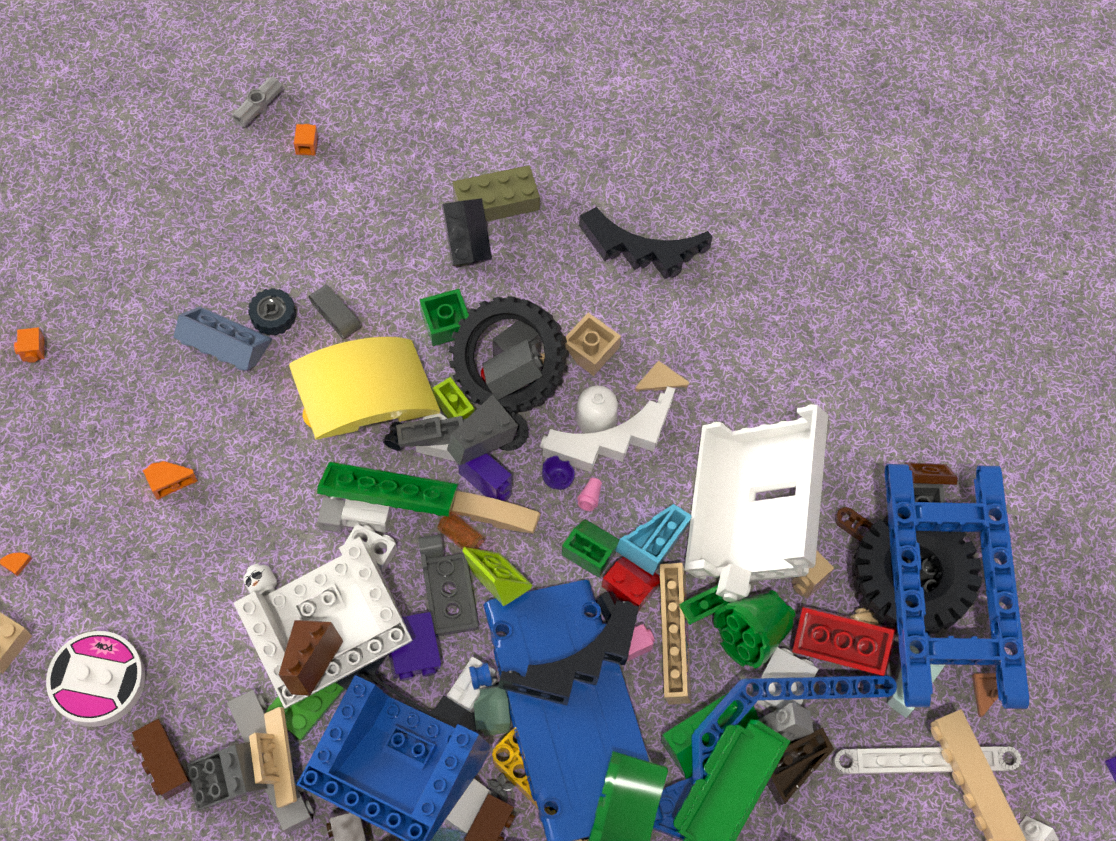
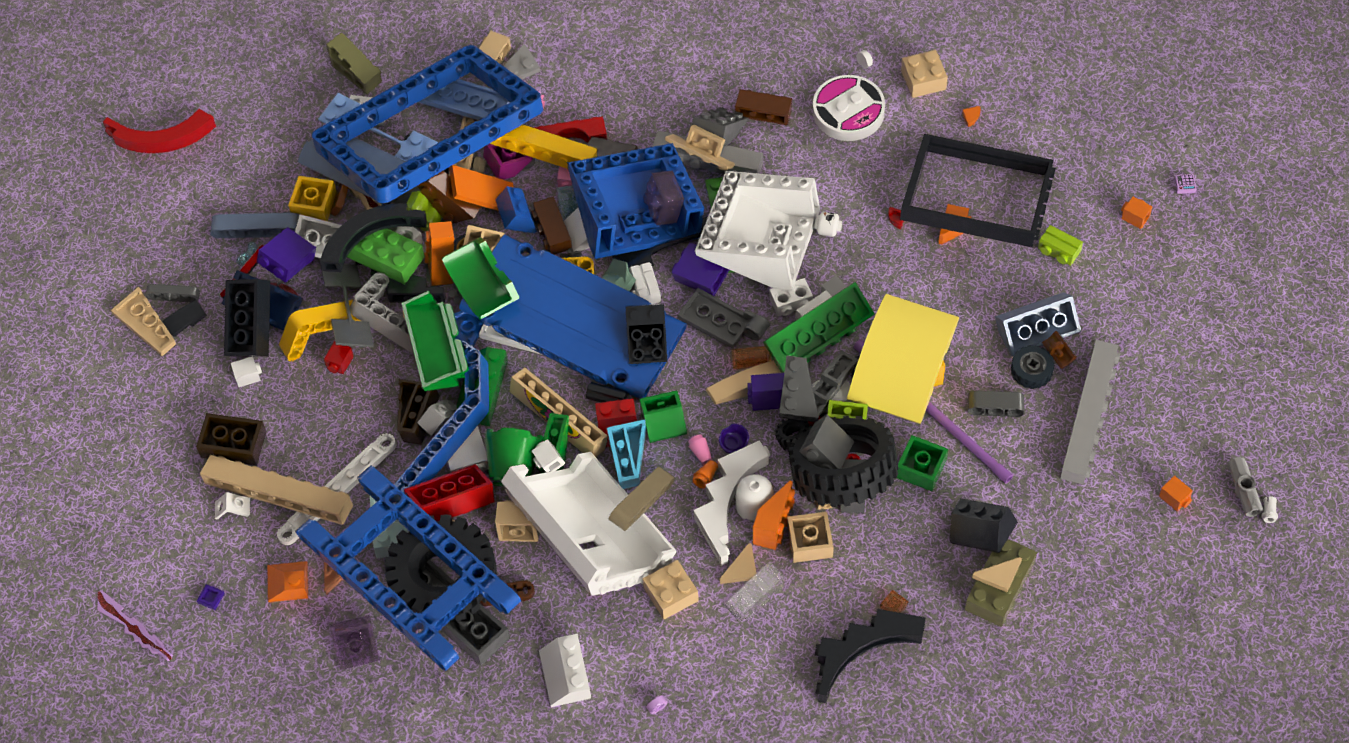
camera: 140 degrees right, 5 degrees down
reddish brown wedge [278,620,343,696] -> none
lime slope [463,547,532,606] -> none
blue wheel [469,663,492,690] -> none
black arch [498,601,639,706] -> none
bright pink brick [627,624,655,661] -> none
reddish brown tile [904,462,958,485] -> none
none -> orange slope [267,561,308,602]
none -> clear purple slope [330,615,380,670]
none -> white slope [539,634,591,707]
none -> dark tan beam [608,466,675,531]
none -> black slope [626,303,668,364]
none -> tan brick [643,560,699,620]
none -> clear purple brick [644,171,684,226]
none -> lavender tile [646,695,667,714]
none -> orange cone [692,460,718,489]
none -> clear brick [723,561,786,622]
none -> orange slope [753,481,795,550]
none -> medium lavender piece [853,339,1013,484]
none -> white tile [856,50,873,69]
none -> clear orange tile [880,590,909,613]
none -> red tile [888,207,904,229]
none -> black door [900,134,1056,248]
none -> tan tile [972,557,1022,592]
none -> lime brick [1038,225,1083,266]
none -> reddish brown hips [1042,331,1077,369]
none -> light grey brick [1060,340,1121,485]
none -> white pin [1262,496,1278,523]

